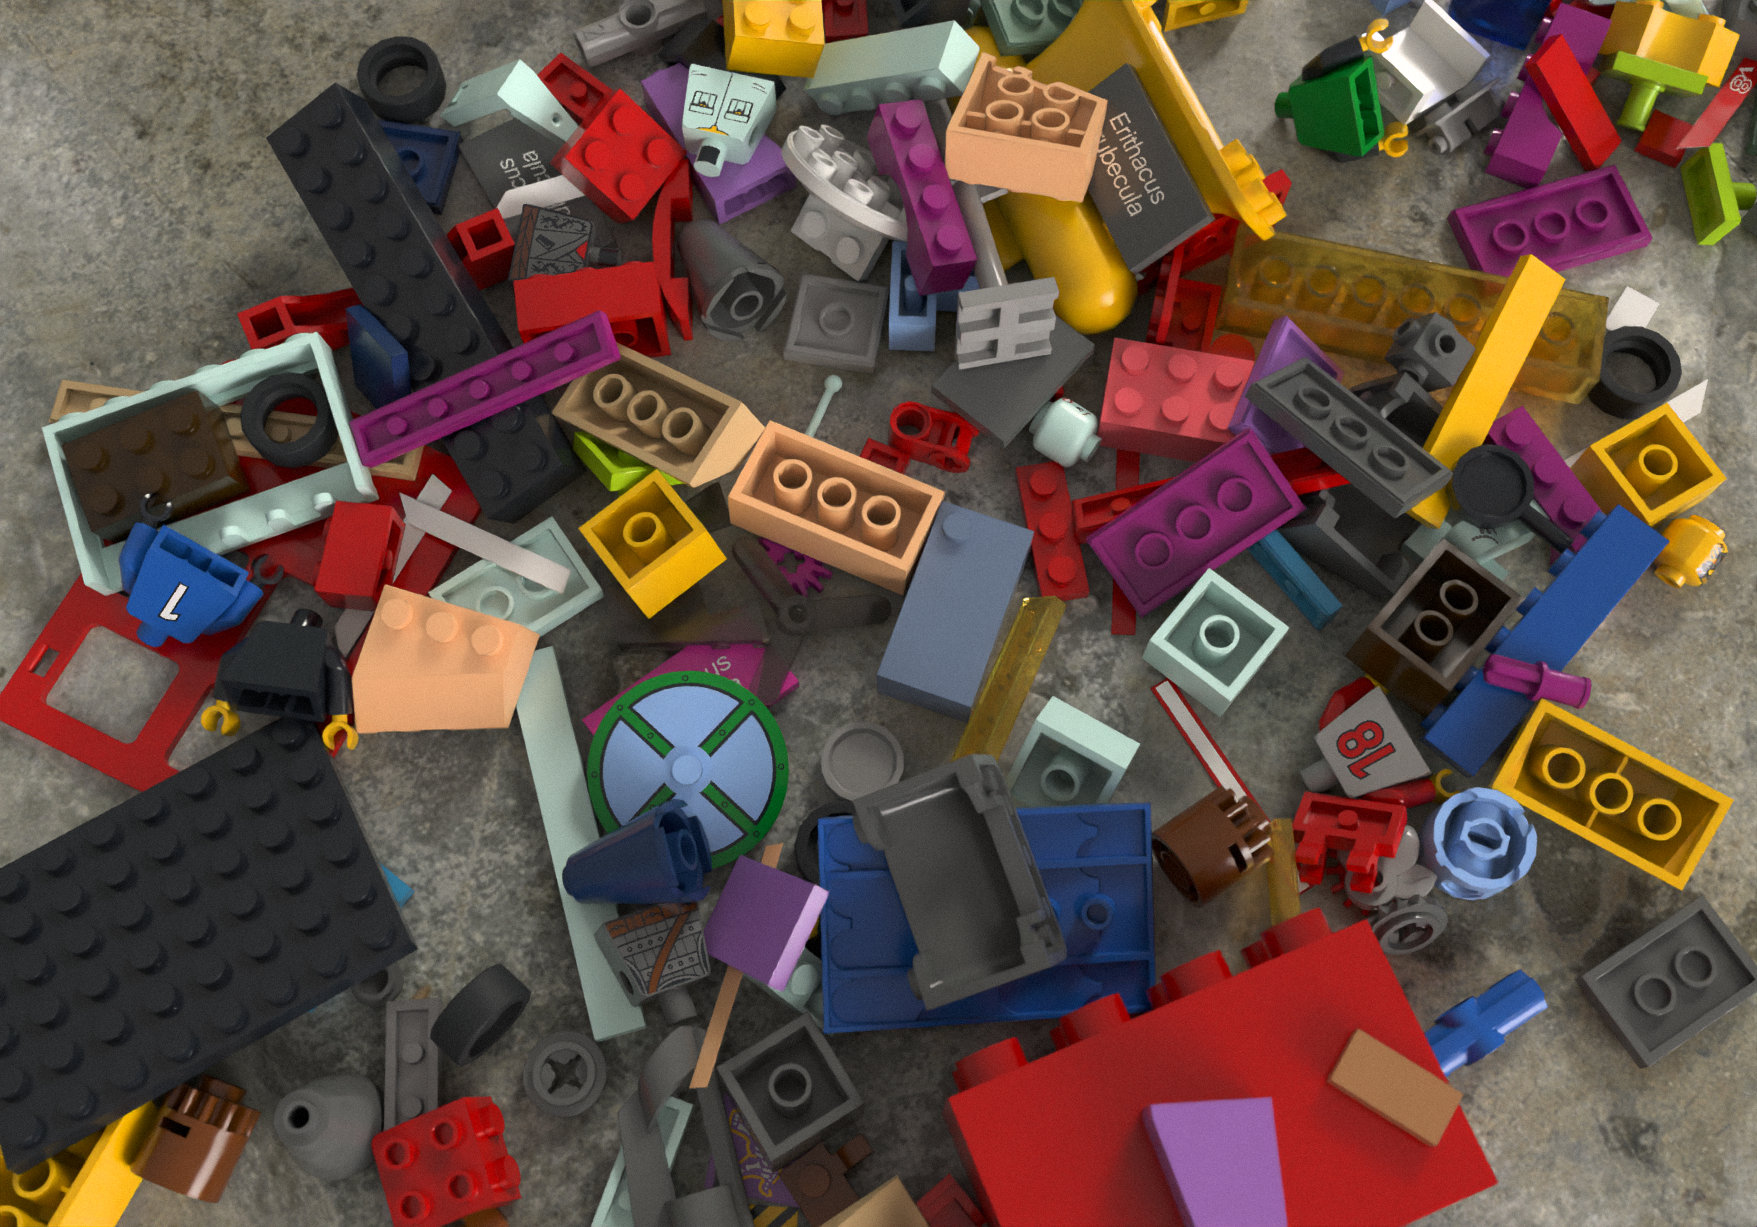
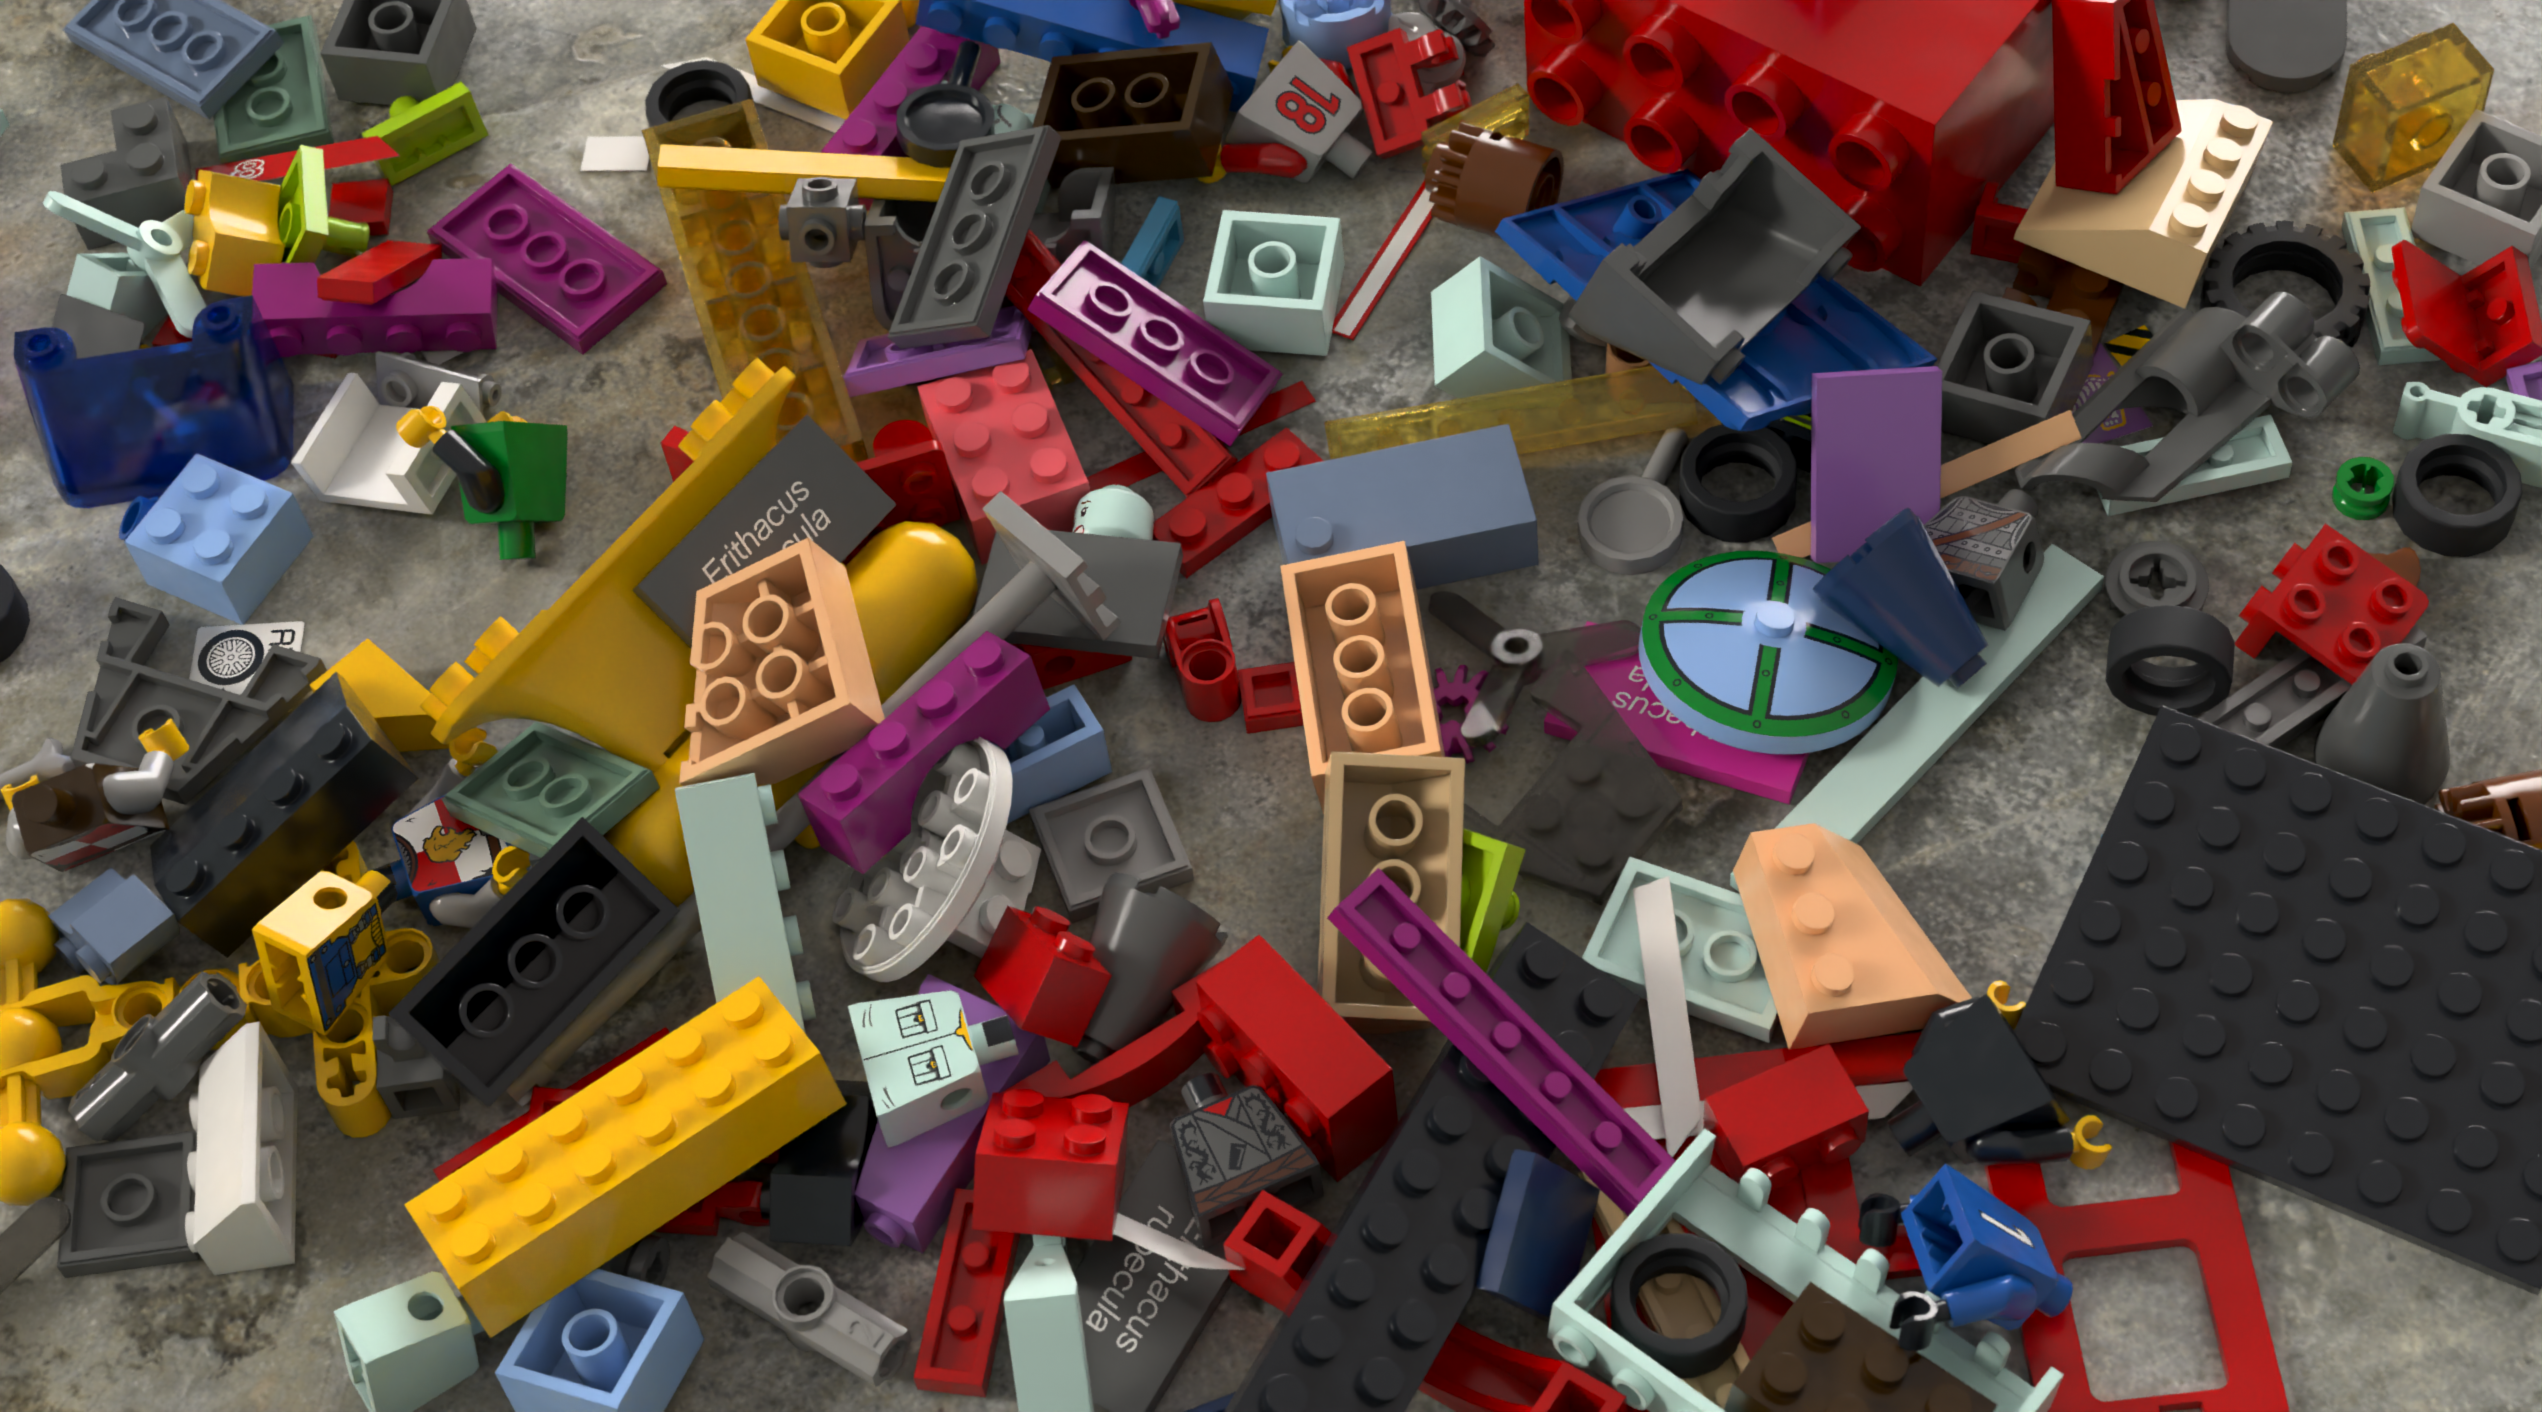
camera: 115 degrees left, 15 degrees down
yellow brick [578,469,727,619] -> none
light aqua hinge [805,374,842,438] -> none
none -> red brick [974,905,1112,1047]

